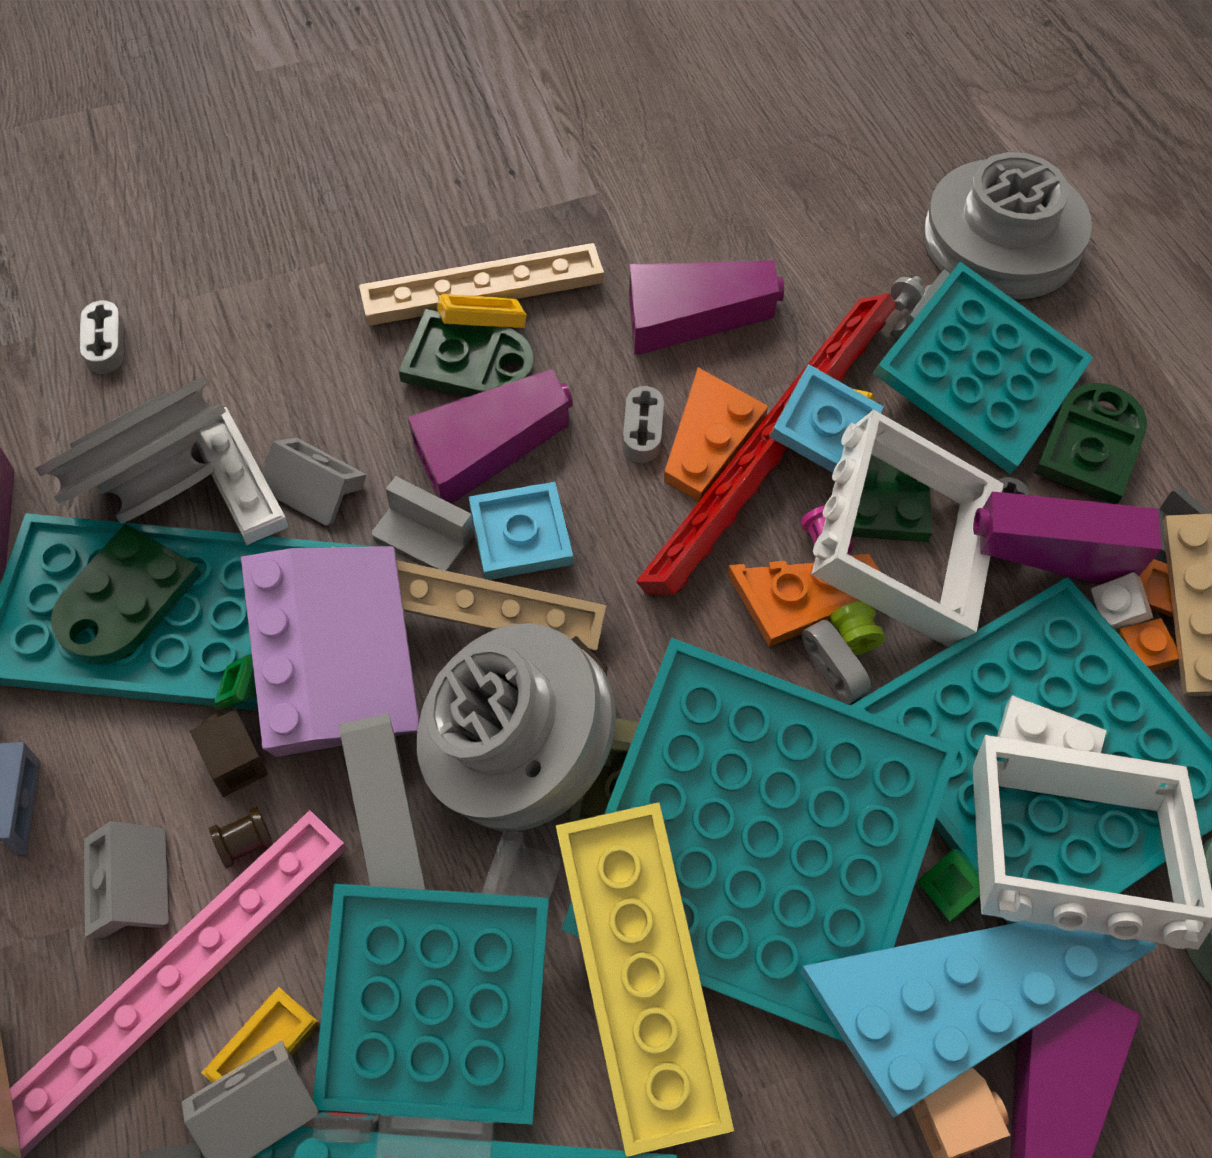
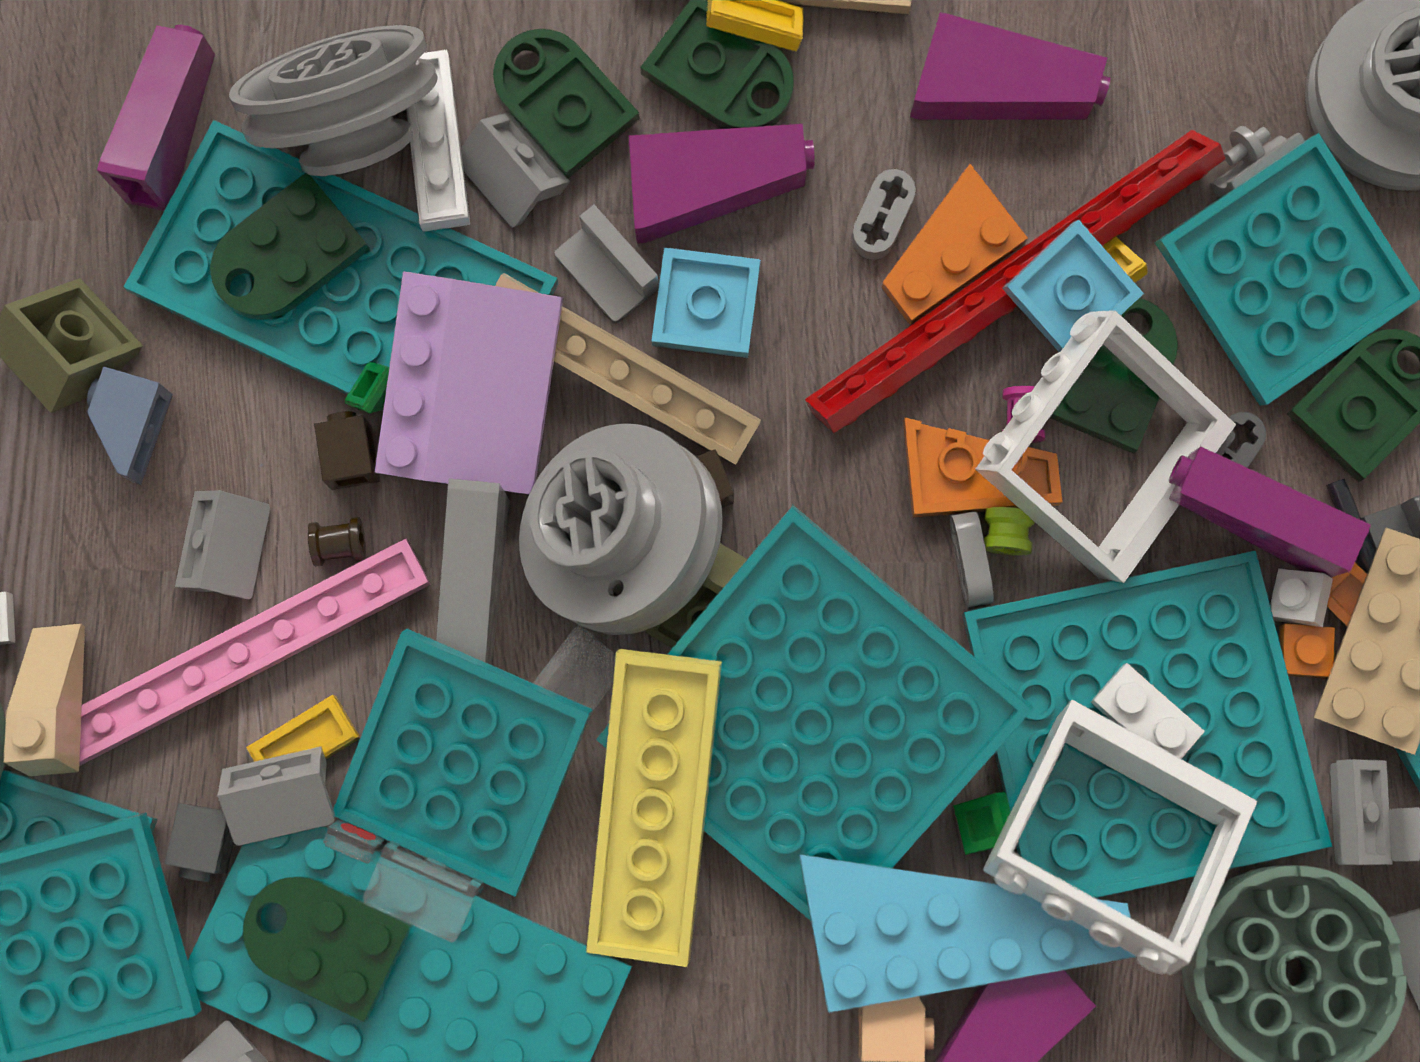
camera: 25 degrees right, 20 degrees up
none -> dark green plate [493,29,640,178]

